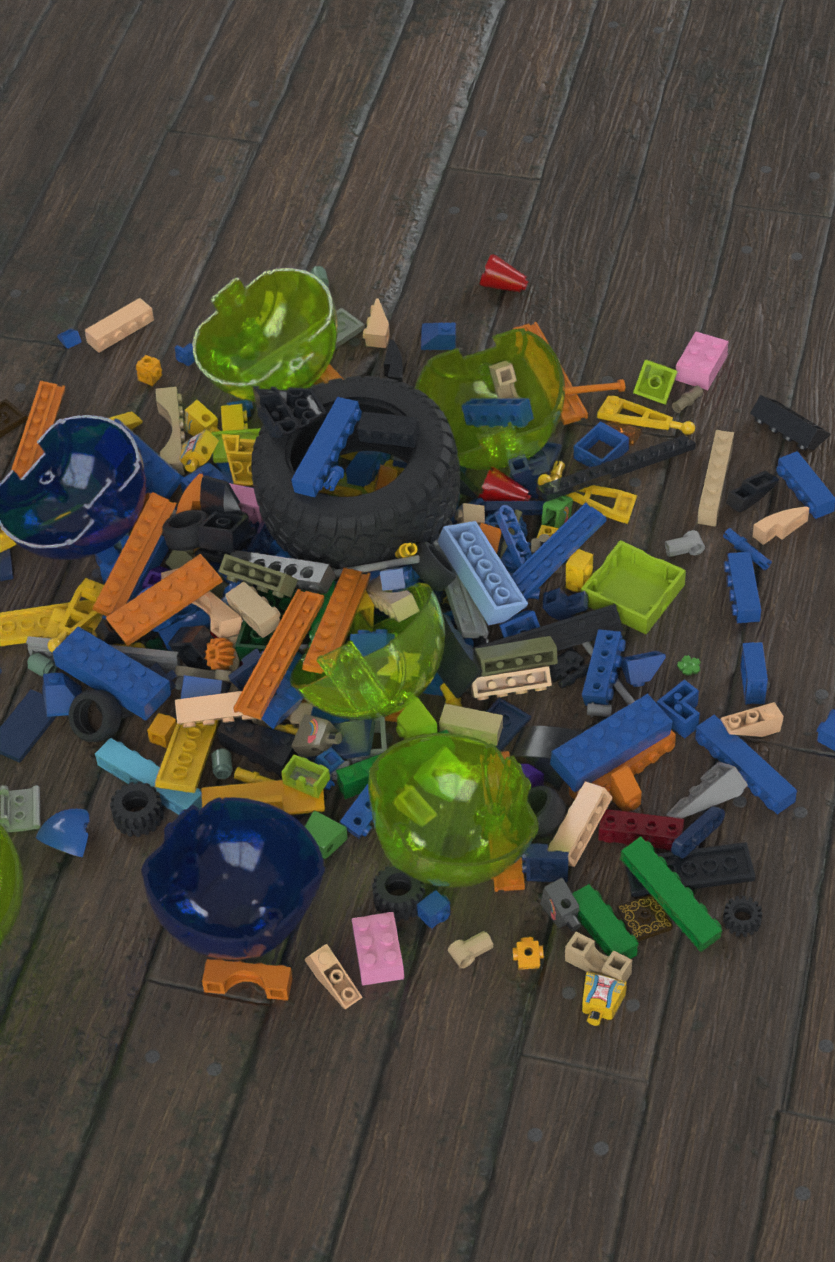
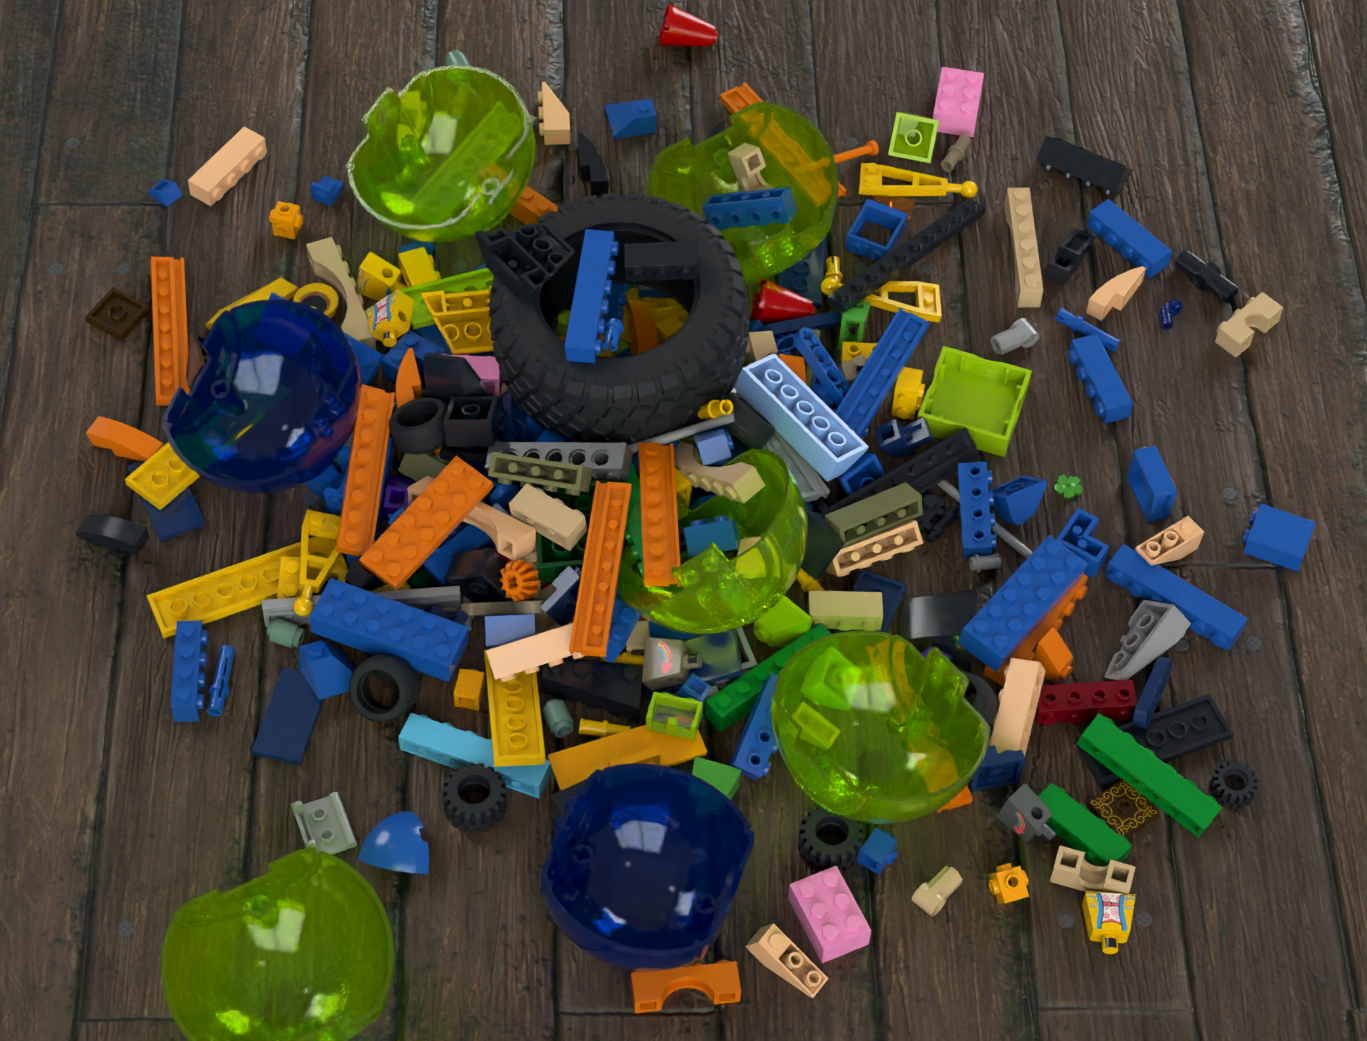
camera: 20 degrees left, 5 degrees up
dark blue brick [508,454,551,485] -> none
none -> tile [293,283,339,321]
none -> clear blue arm [1160,299,1183,330]

